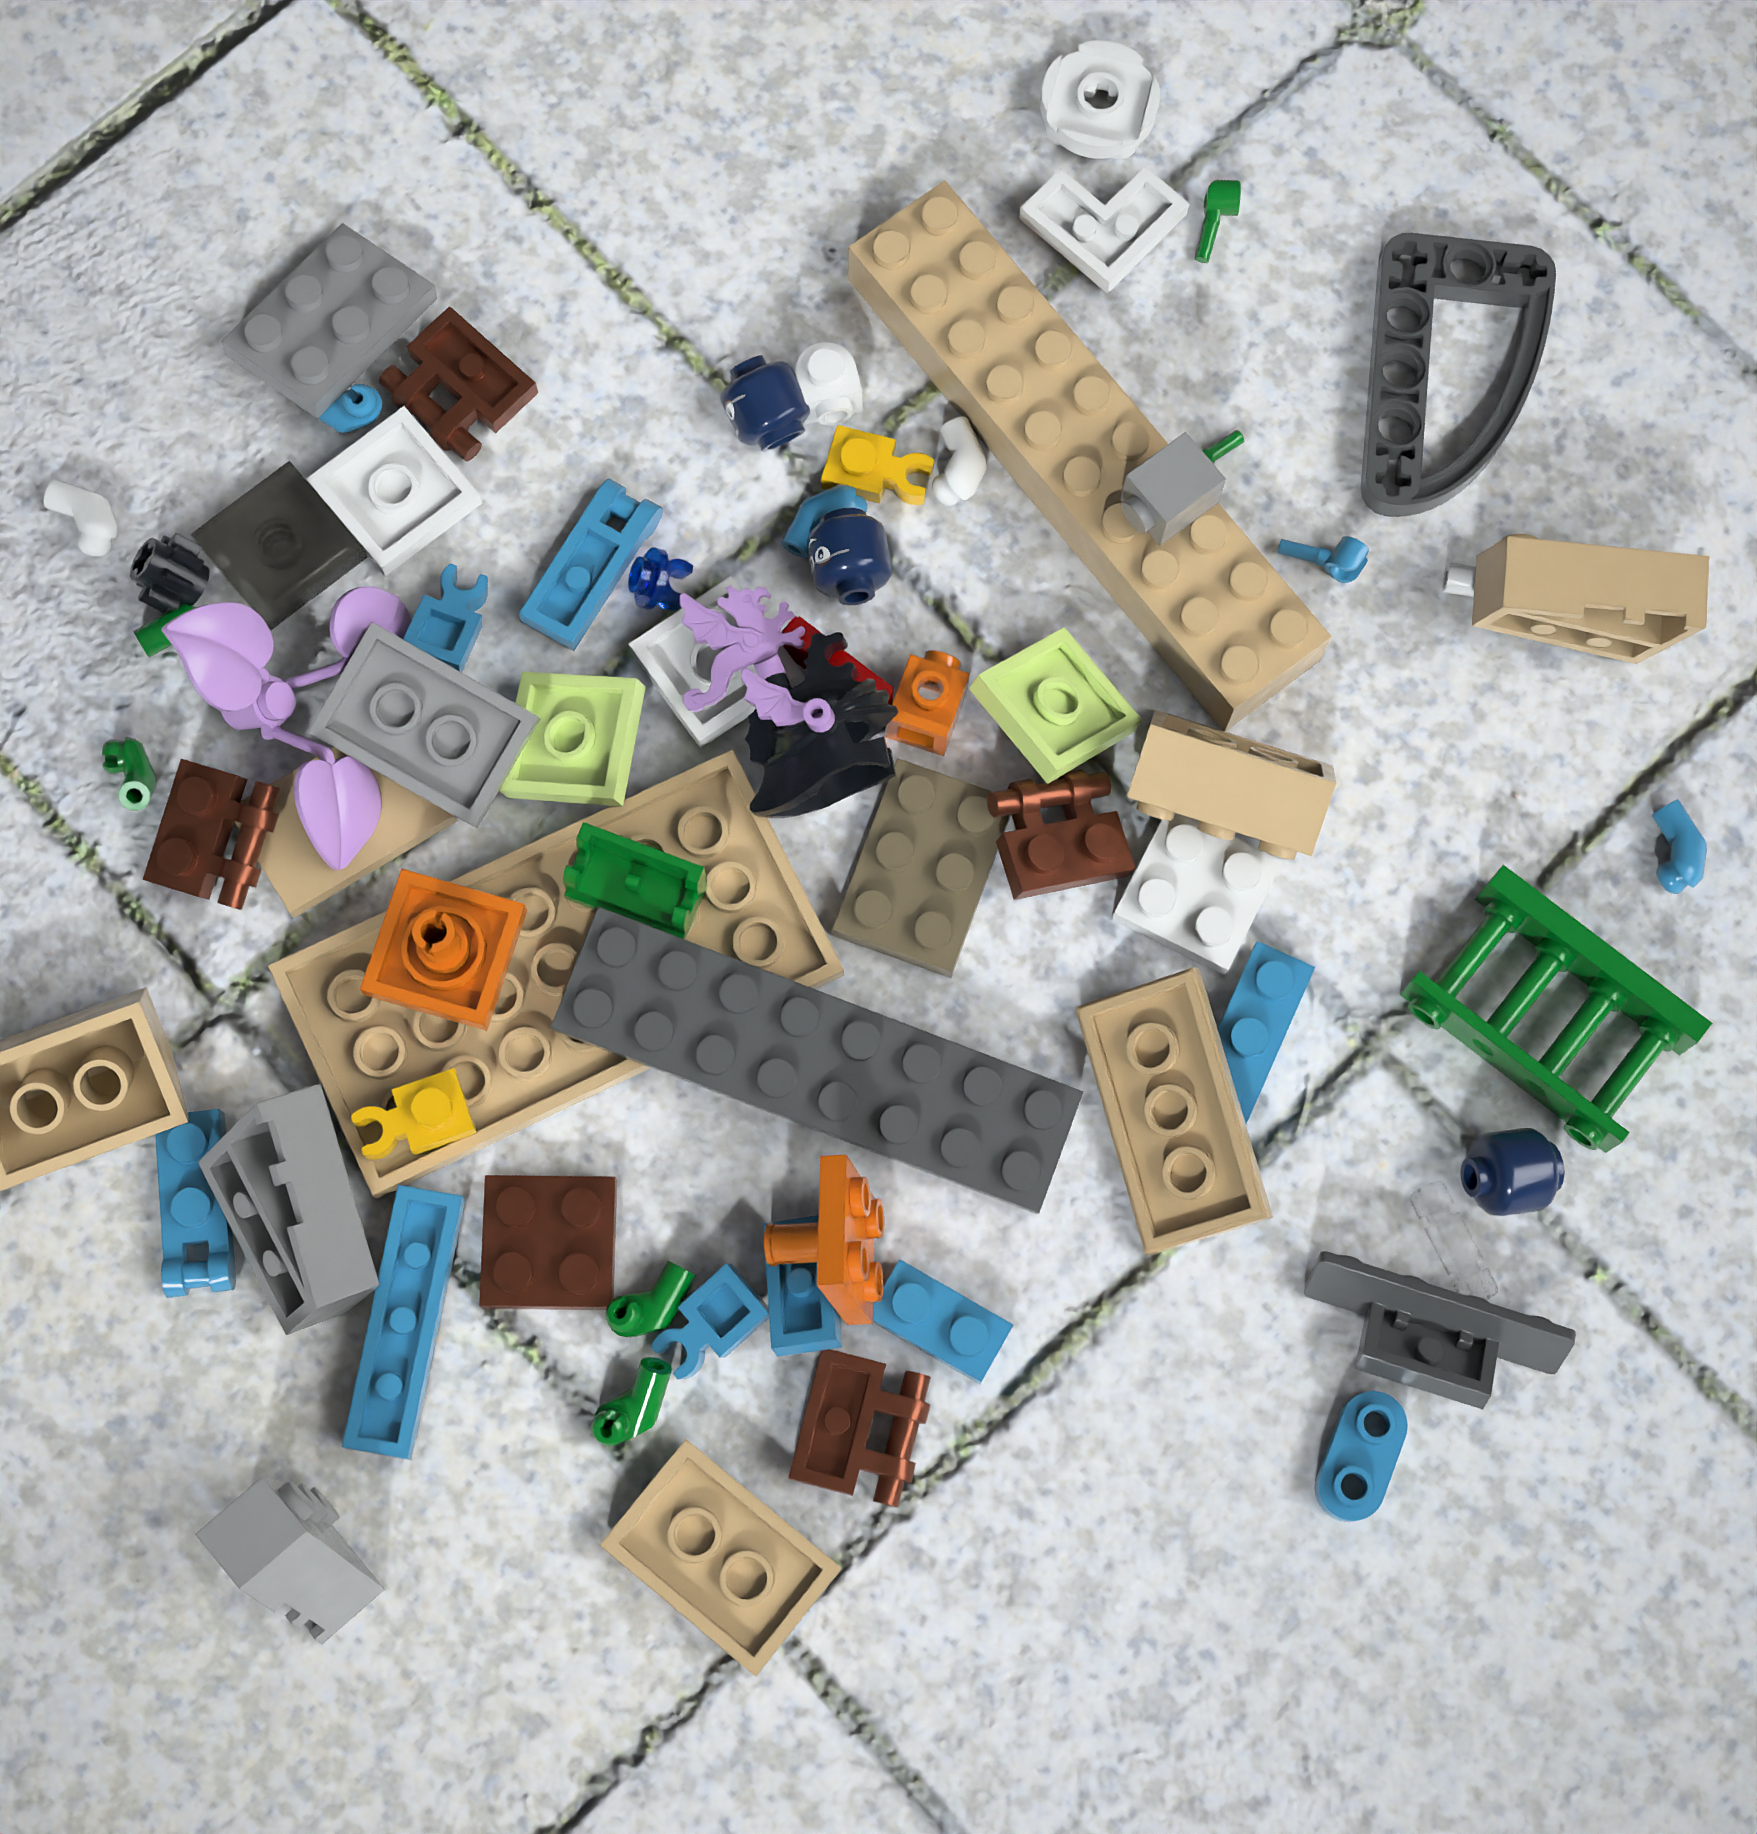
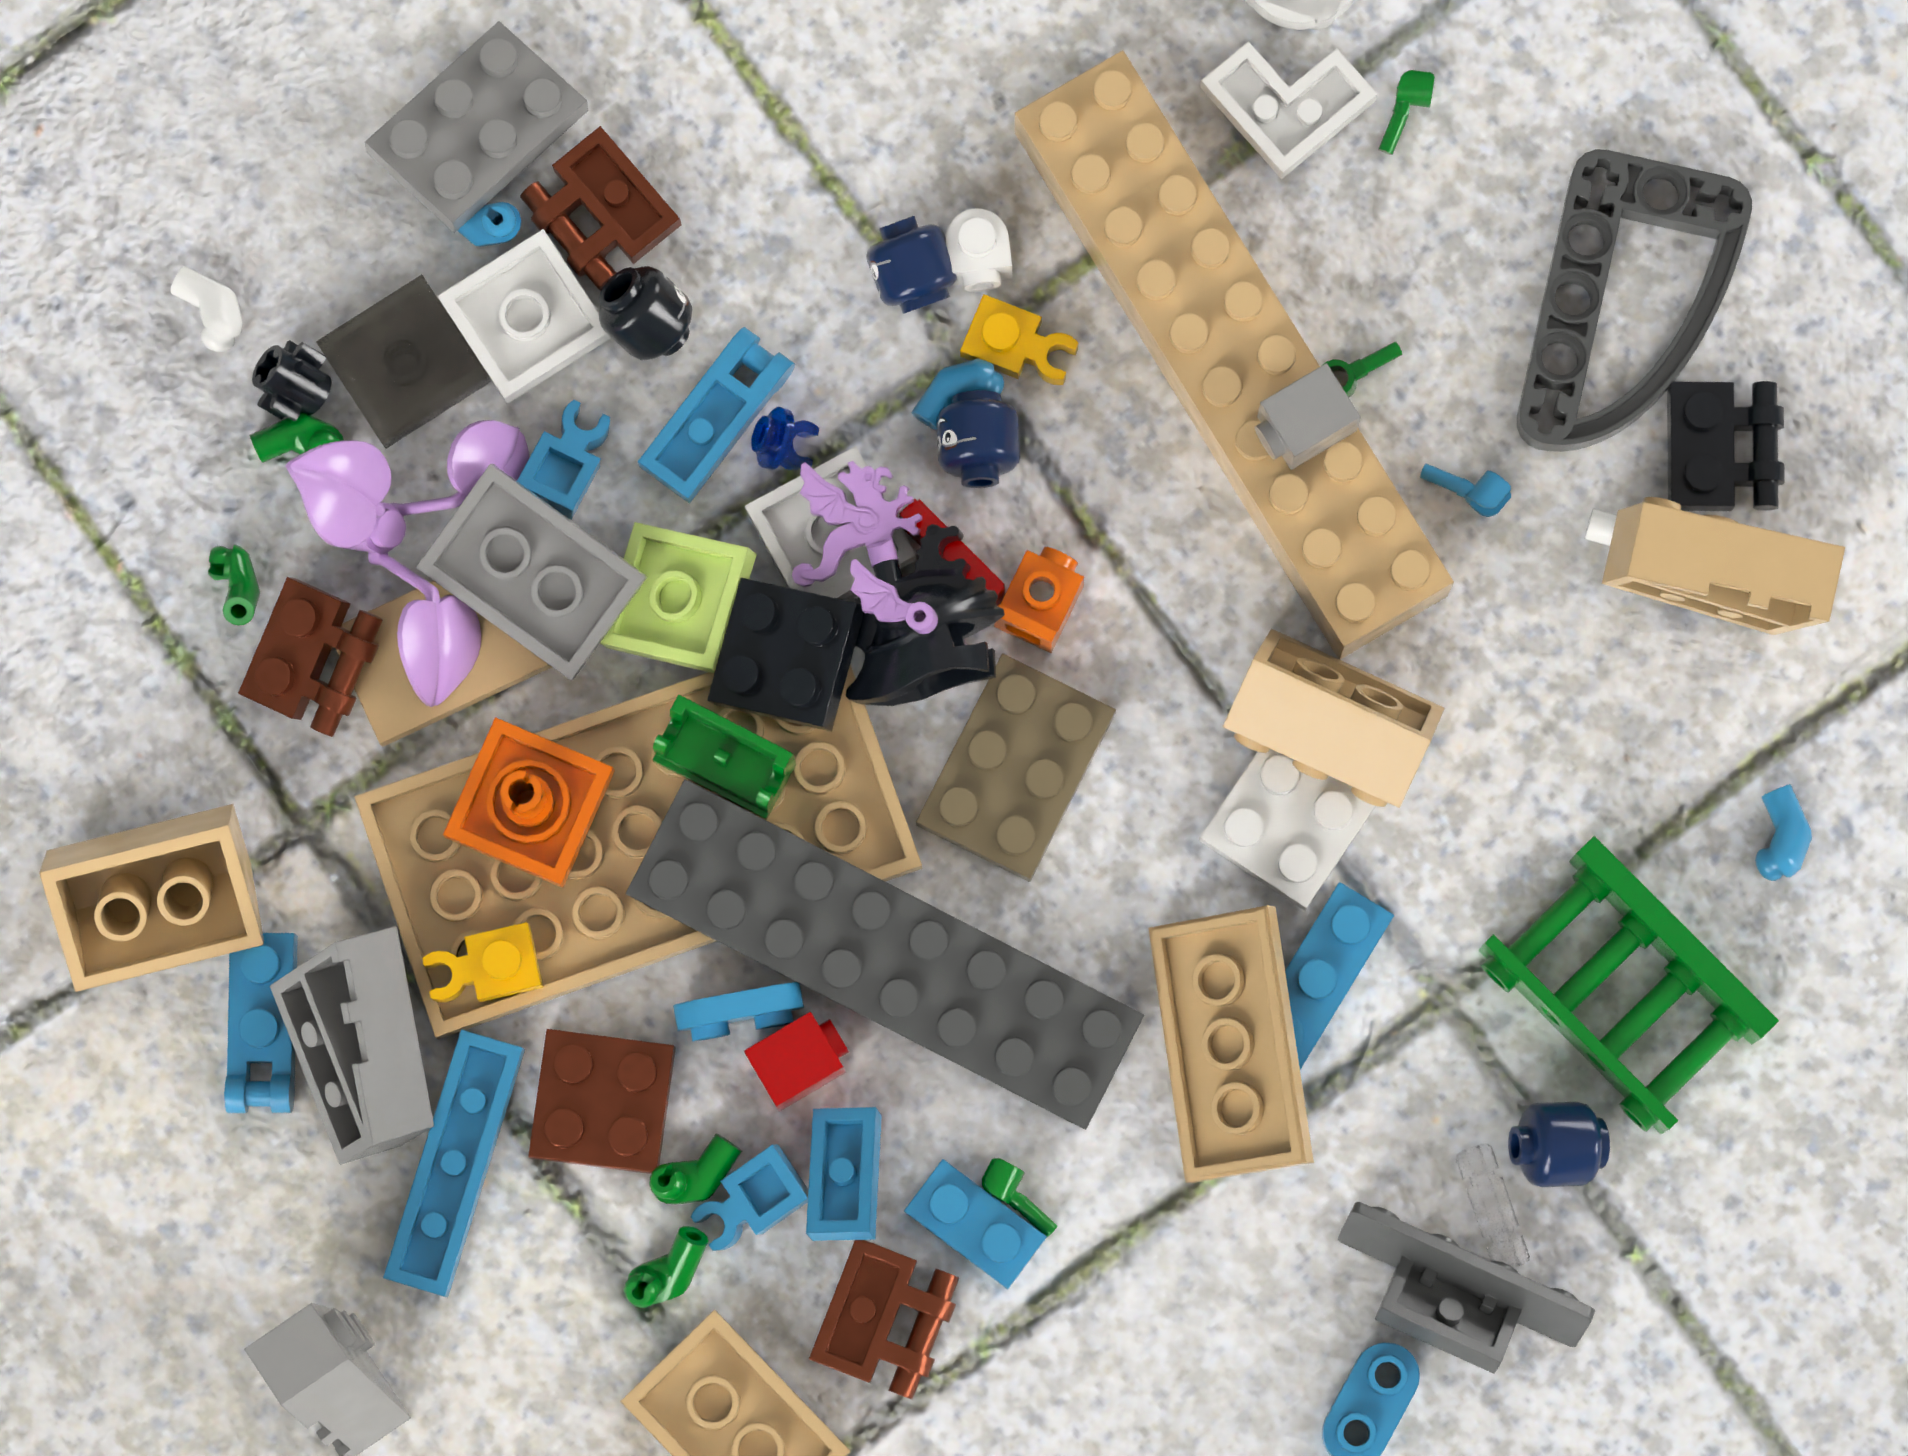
camera: 15 degrees right, 5 degrees up
orange plate [764,1154,885,1325] -> none
white arm [932,416,987,506] -> none
yellowish green plate [969,627,1142,784] -> none
copper plate [987,769,1136,900] -> none
none -> black head [599,266,692,360]
none -> dark azure plate [673,982,804,1042]
none -> black plate [707,578,864,732]
none -> red brick [744,1011,849,1112]
none -> green hand [982,1158,1057,1237]
none -> black plate [1667,381,1785,511]

